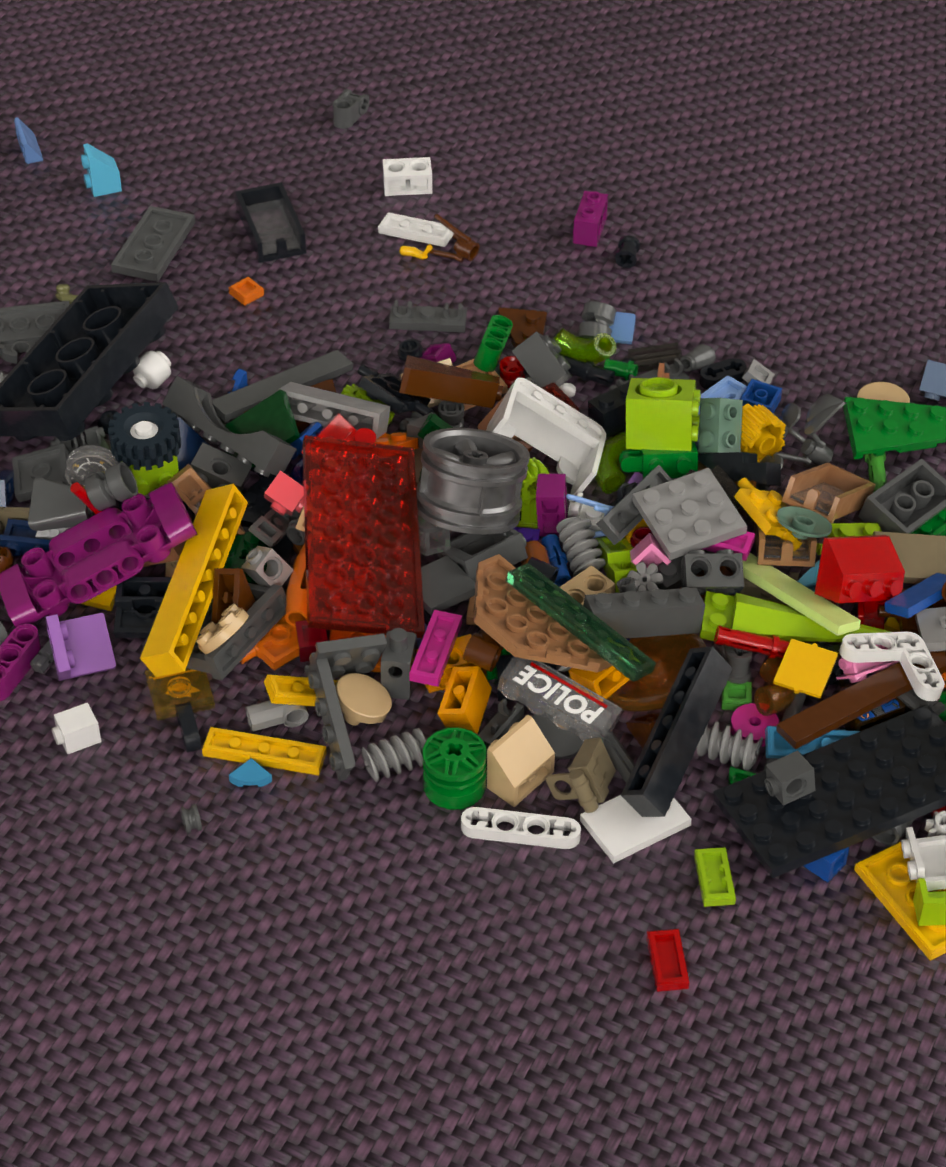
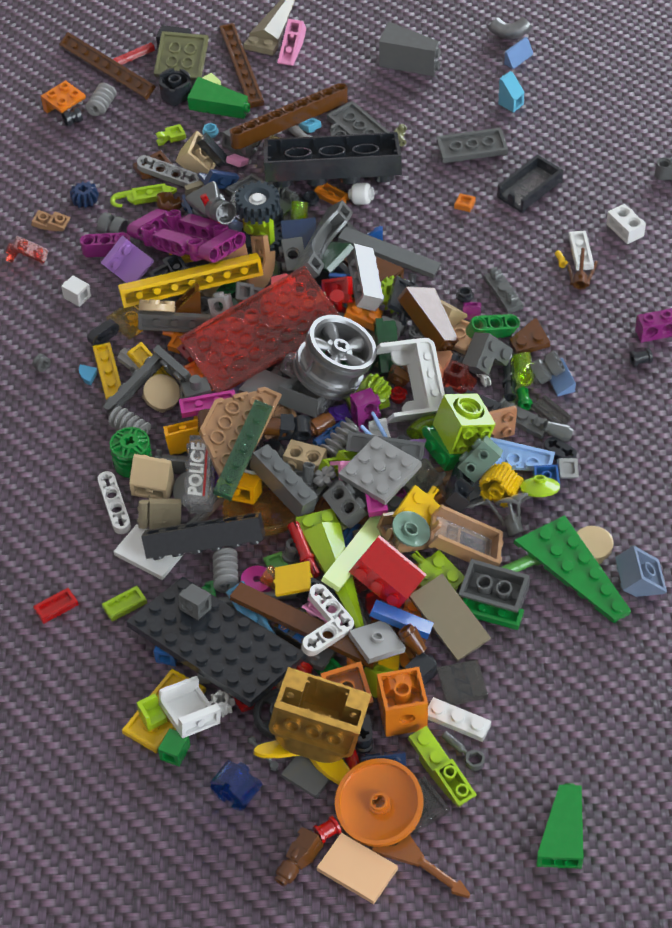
camera: 65 degrees right, 5 degrees up
none -> orange tile [313,183,350,205]
none -> lime dish [520,475,560,497]

